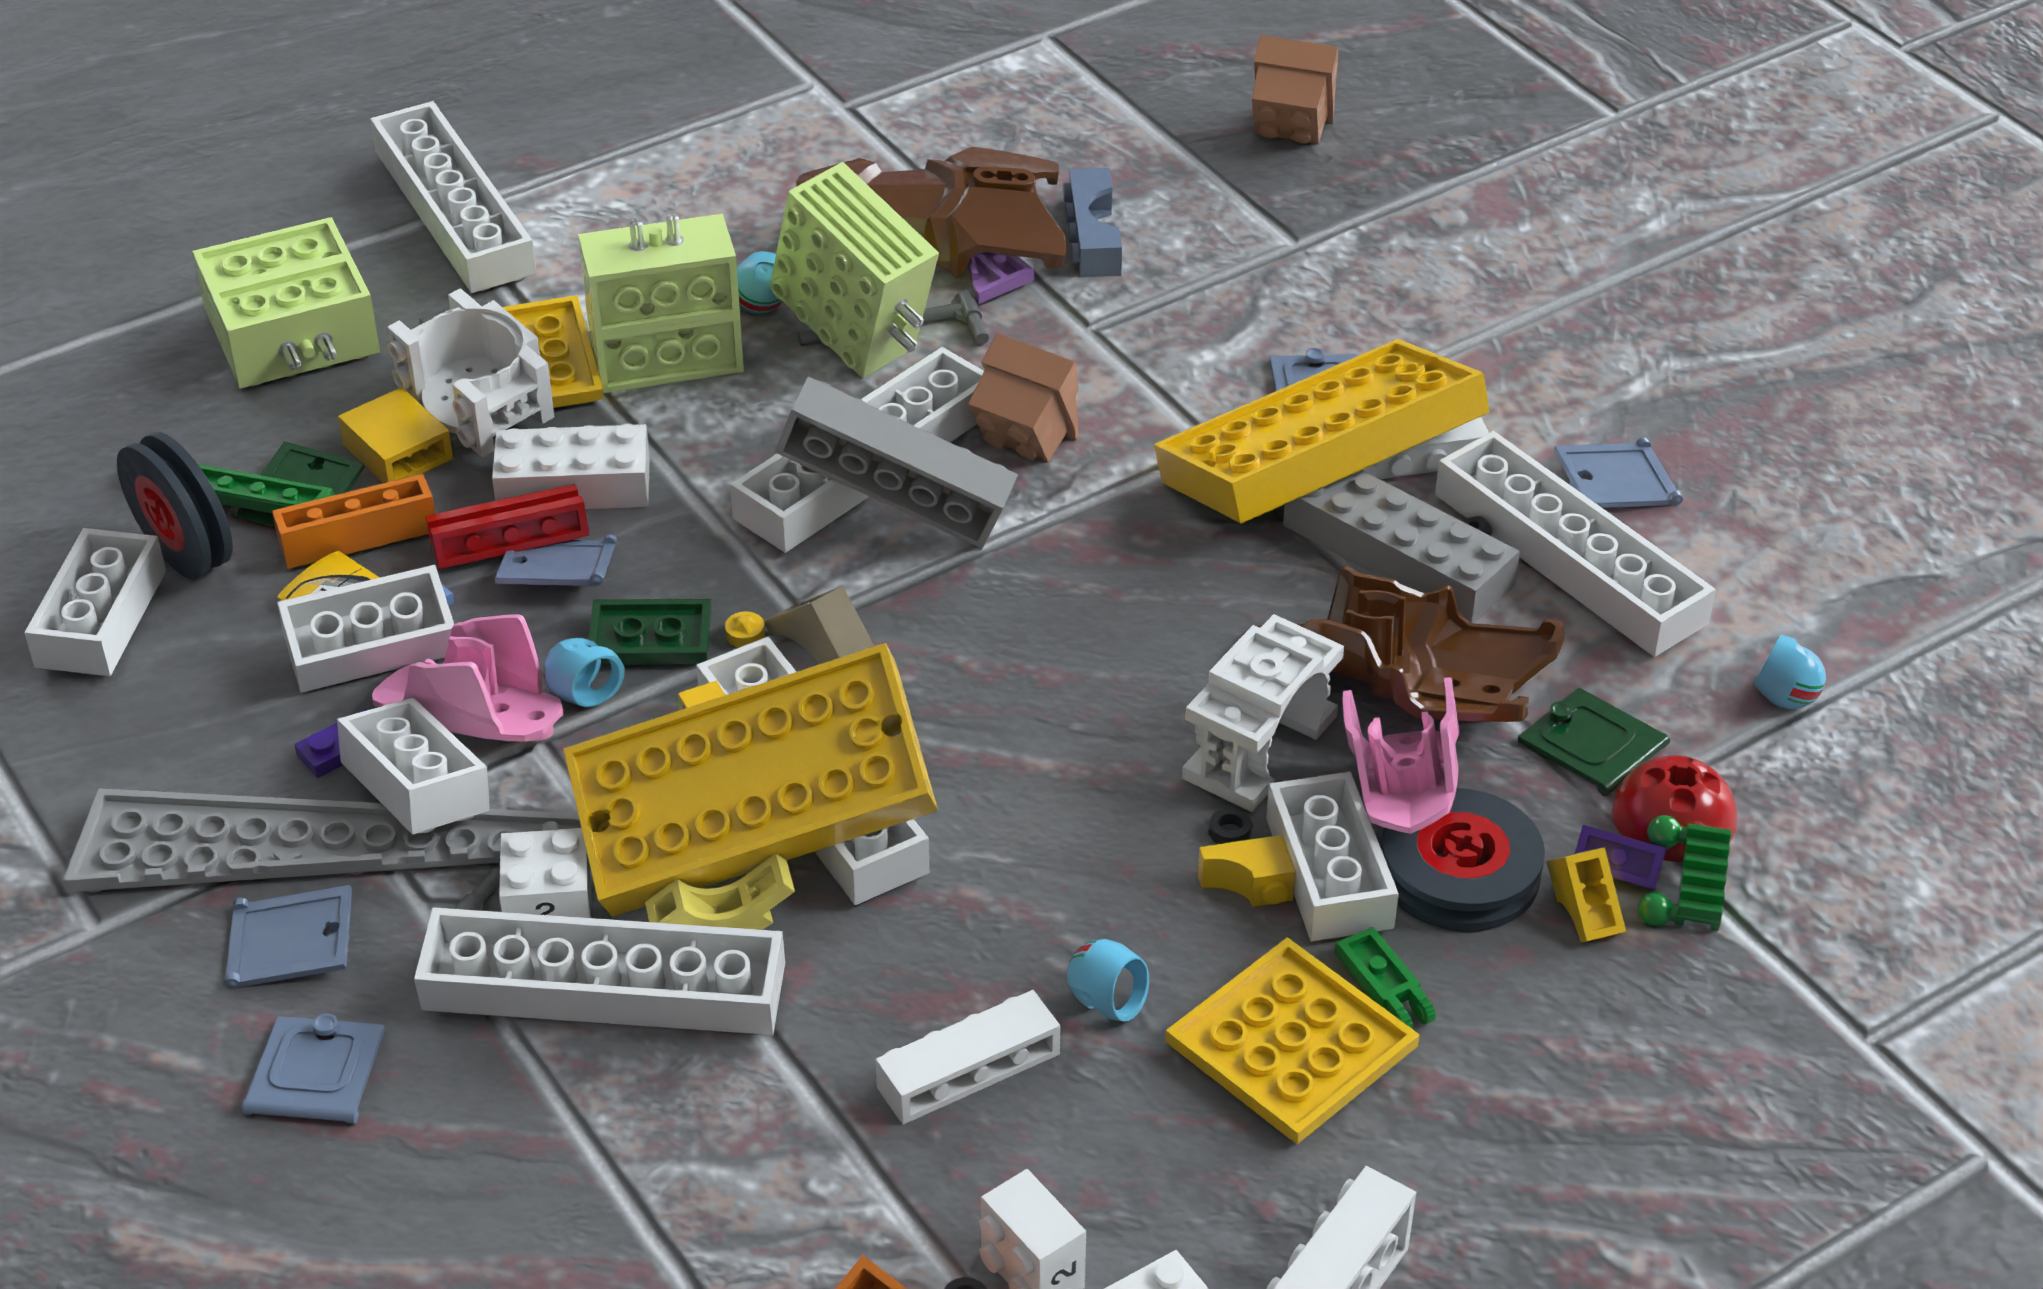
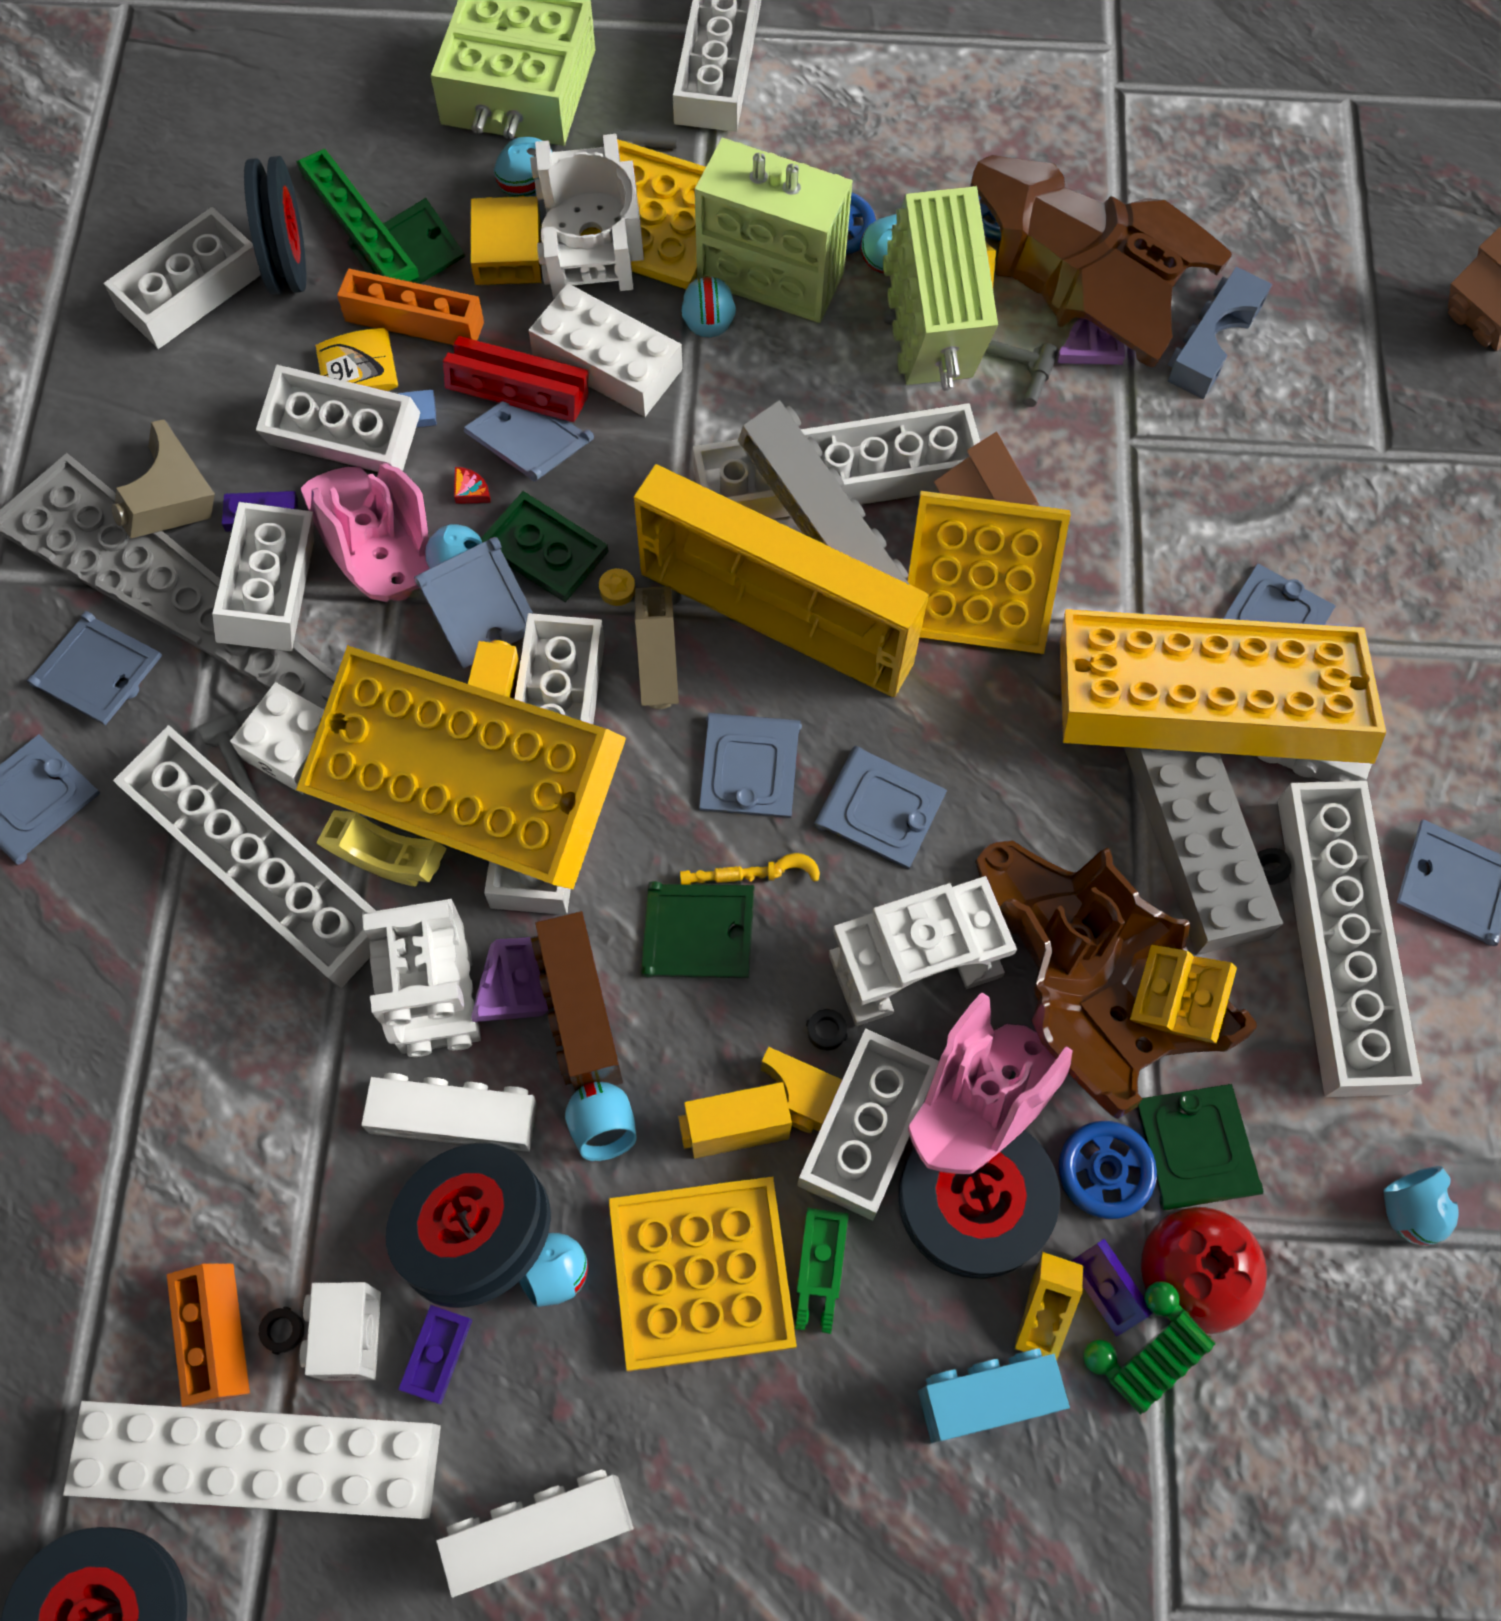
camera: 35 degrees right, 25 degrees up
none -> dark tan arch [111,419,215,539]
none -> white piece [362,899,481,1057]
none -> black wheel [386,1143,551,1308]
none -> dark purple plate [398,1305,472,1405]
none -> sand blue container [414,537,533,669]
none -> tile [454,467,491,504]
none -> medium lavender wing [471,937,548,1022]
none -> medium azure helmet [494,137,552,197]
none -> medium azure helmet [519,1233,588,1307]
none -> reddish brown brick [530,911,623,1092]
none -> yellow piece [634,464,929,697]
none -> dark green container [641,881,755,978]
none -> yellow brick [678,1082,792,1159]
none -> yellow piece [680,853,820,885]
none -> medium azure helmet [682,276,736,338]
none -> sand blue container [699,713,802,818]
none -> sand blue container [814,746,947,869]
none -> yellow plate [907,491,1071,654]
none -> medium azure brick [918,1348,1070,1444]
none -> blue plate [1059,1121,1157,1219]
none -> yellow slope [1130,945,1237,1044]

